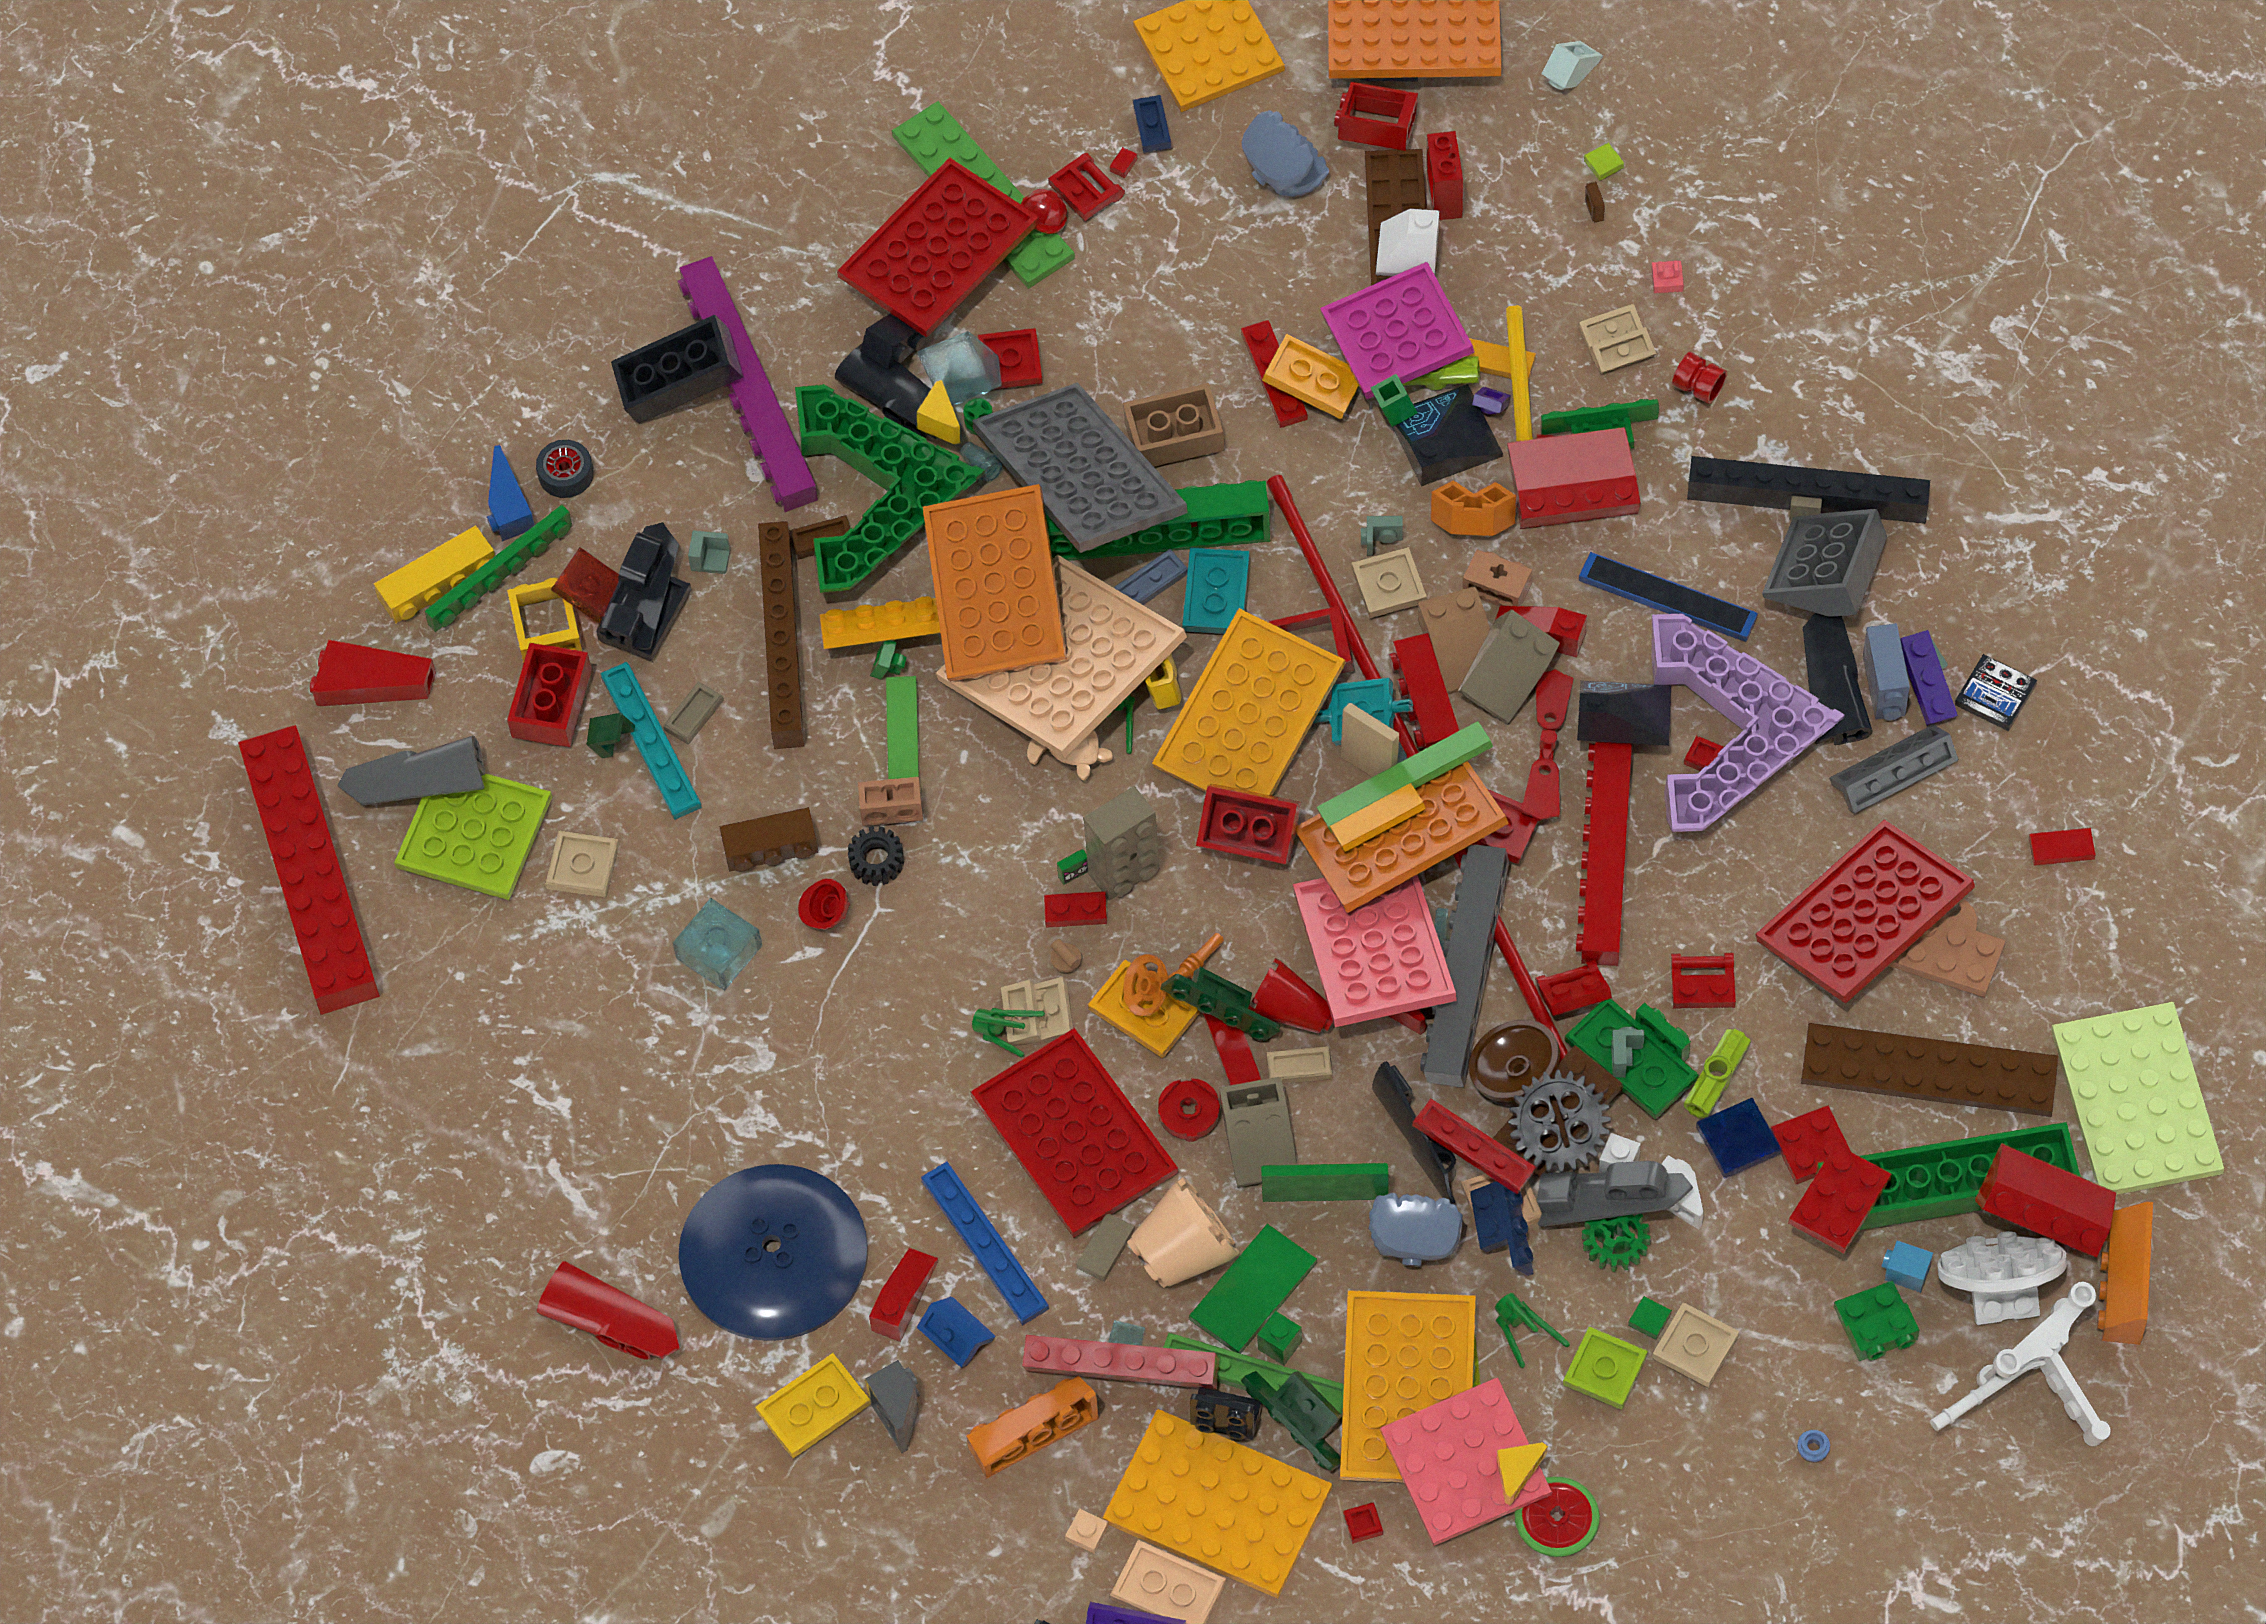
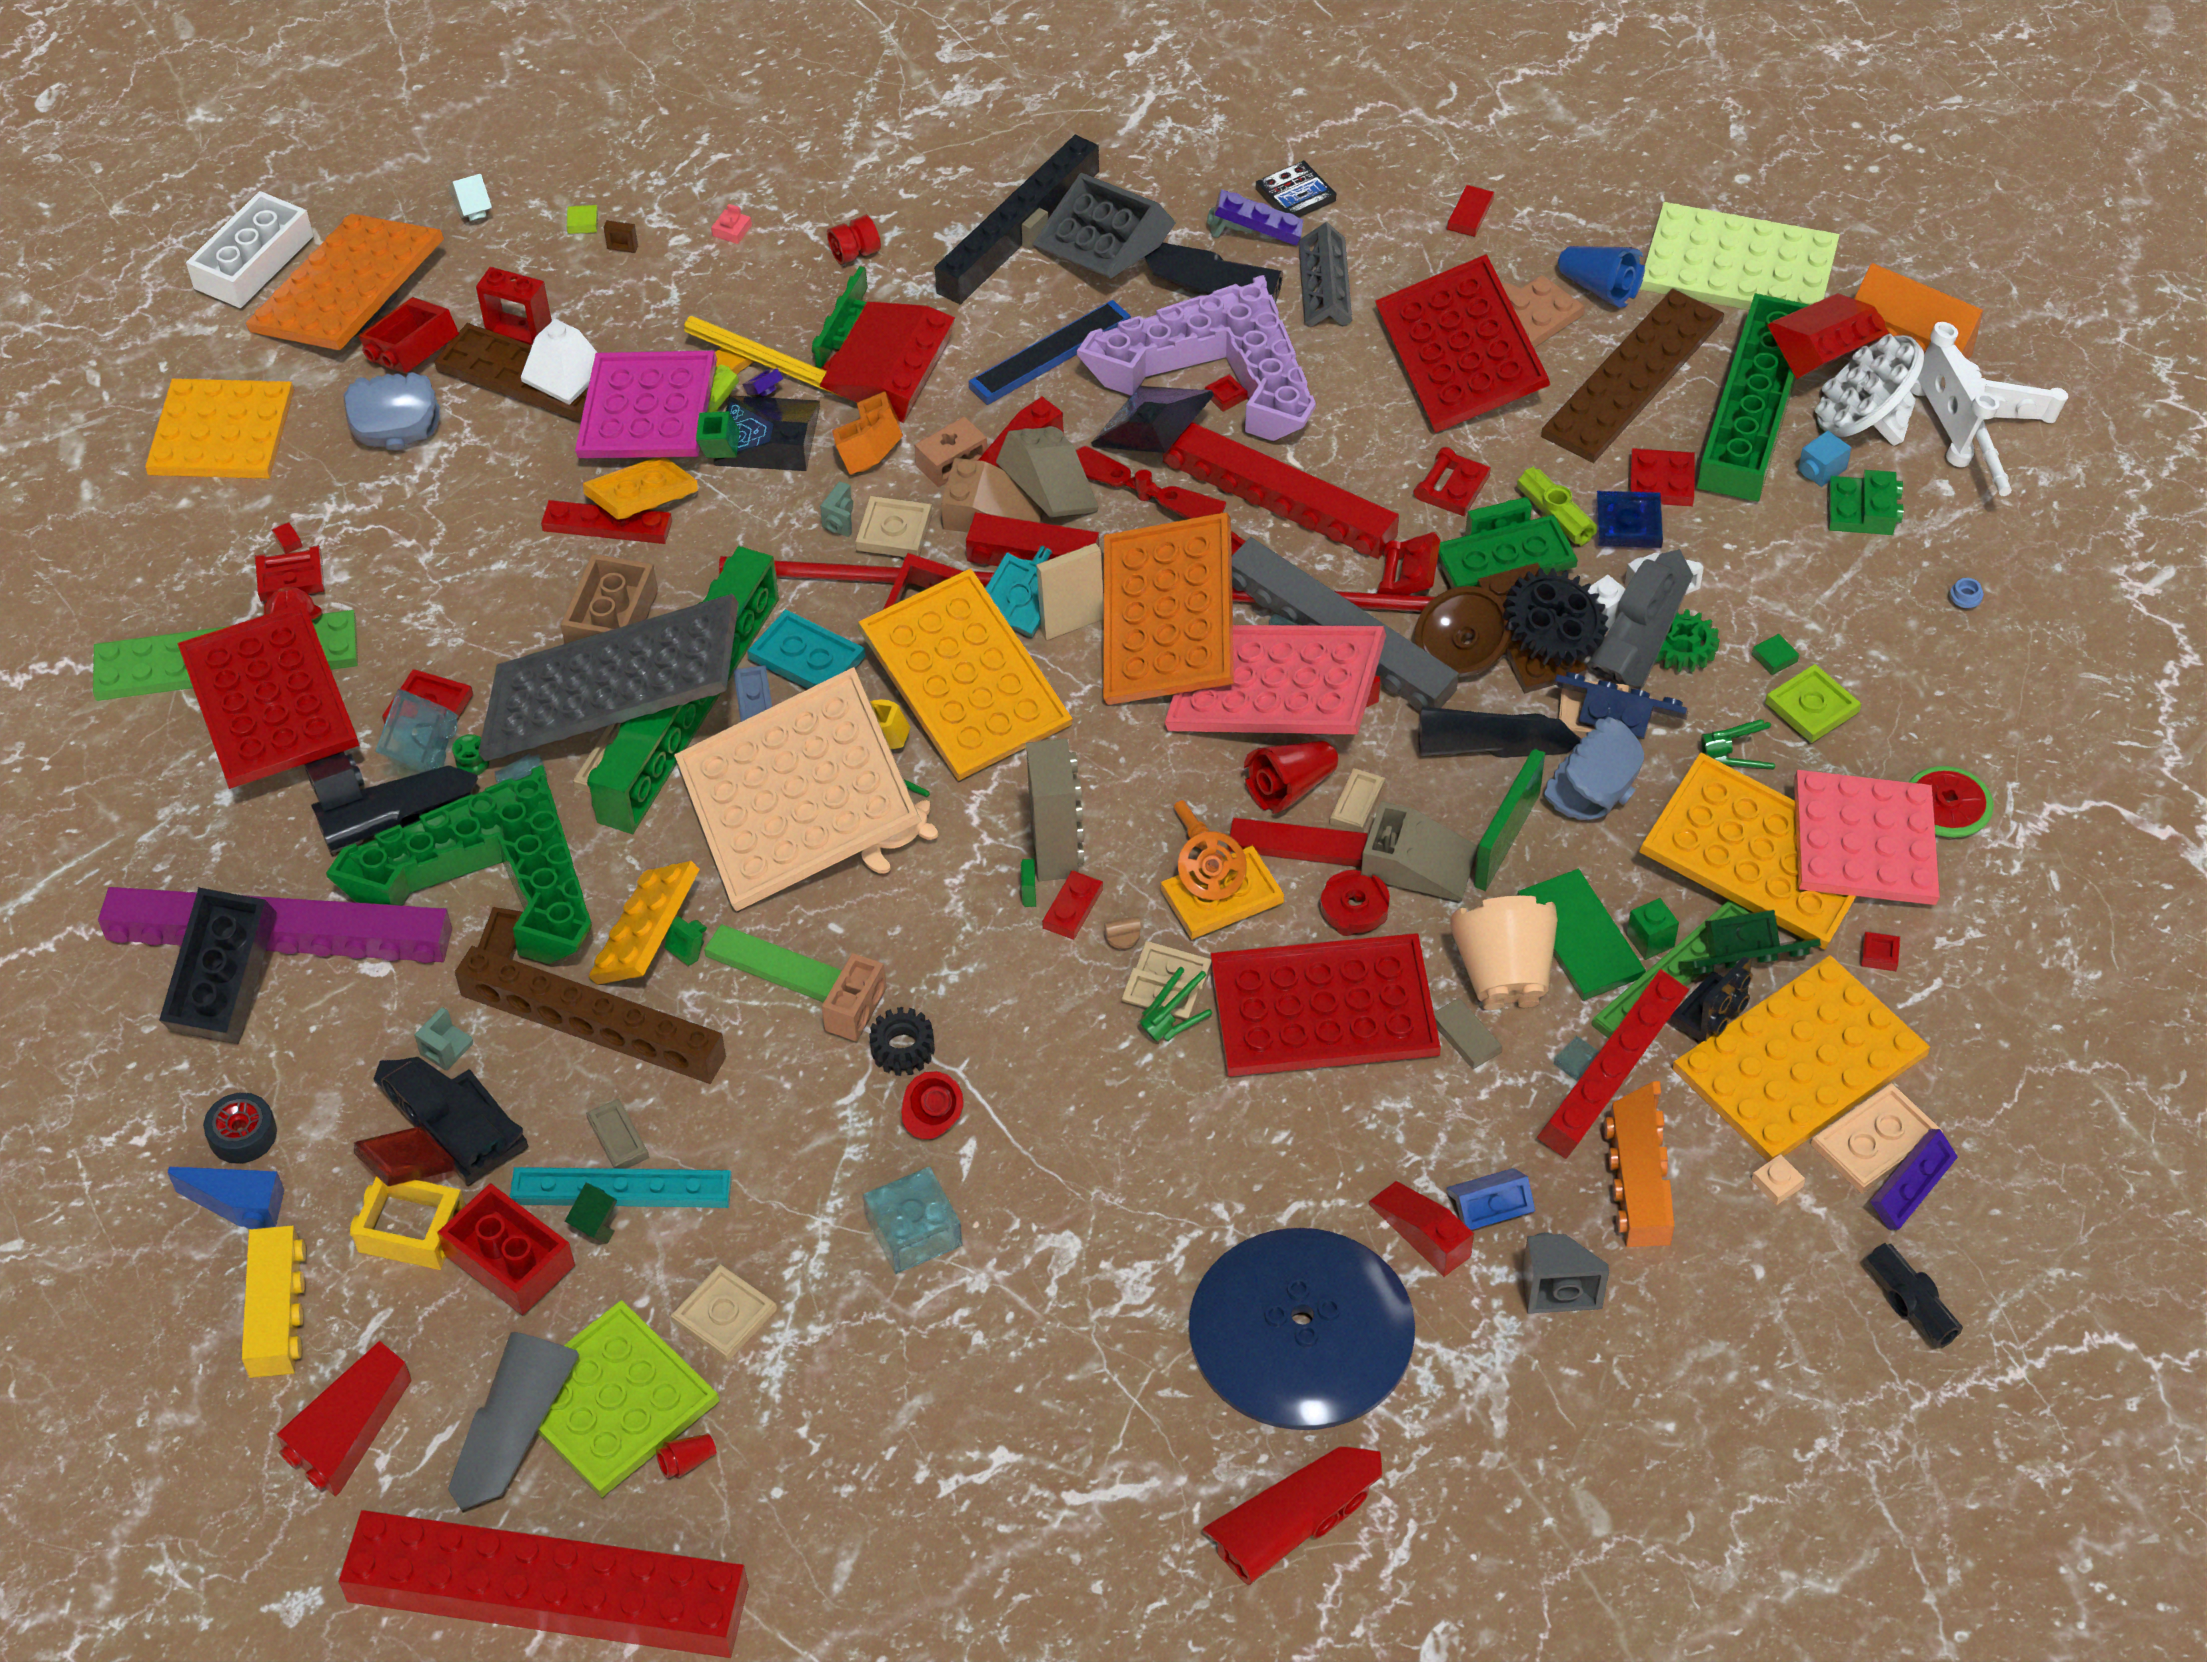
camera: 65 degrees left, 10 degrees down
green plate [425,504,572,632] -> none
reddish brown brick [719,807,819,872] -> none
yellow plate [755,1353,871,1459] -> none
yellow slope [917,380,960,445] -> none
blue tile [921,1161,1049,1326] -> none
orange plate [923,484,1067,682] -> none
dark blue plate [1132,95,1171,153] -> none
dark green bracket [1160,967,1280,1041] -> none
red brick [1196,784,1302,864] -> none
bright green tile [1317,721,1493,833] -> none
light orange tile [1330,783,1426,852] -> none
red tile [1412,1098,1536,1194] -> none
yellow slope [1496,1442,1548,1506] -> none
tan slope [1578,304,1656,374] -> none
sand green bracket [1611,1027,1644,1077] -> none
tan plate [1652,1302,1740,1388] -> none
red plate [1788,1144,1891,1254] -> none
sand blue brick [1863,623,1910,720] -> none
none -> red cone [656,1433,717,1478]
none -> blue cone [1558,246,1645,307]

